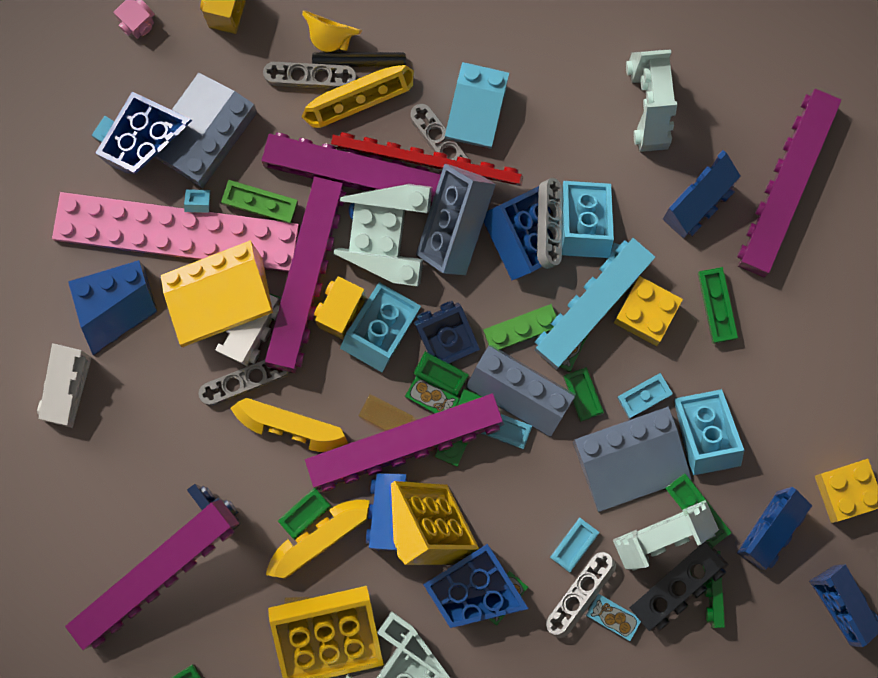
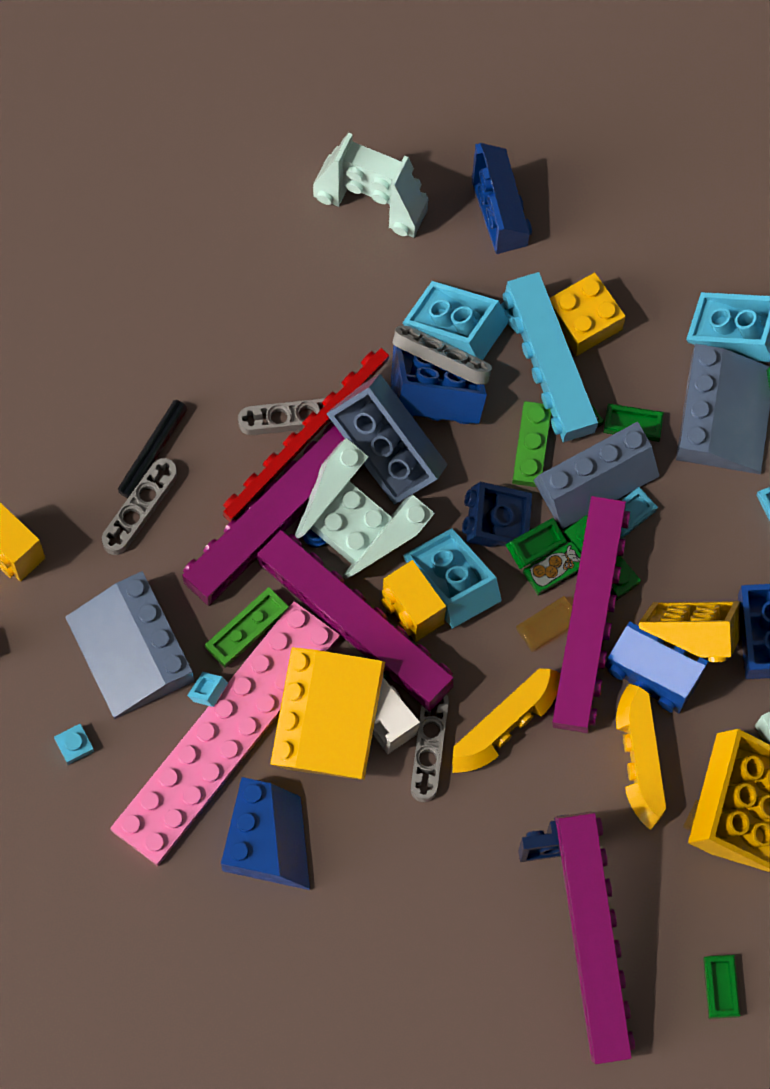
camera: 65 degrees left, 10 degrees down
white wedge [37,343,92,428] -> none
blue wedge [96,92,192,174] -> none
green tile [278,488,332,540] -> none
yellow brick [301,65,414,128] -> none
yellow hat [302,11,362,52] -> none
medium azure slope [445,62,509,149] -> none
medium azure plate [617,373,673,419] -> none
green plate [698,267,738,344] -> none
magenta brick [737,89,842,278] -> none

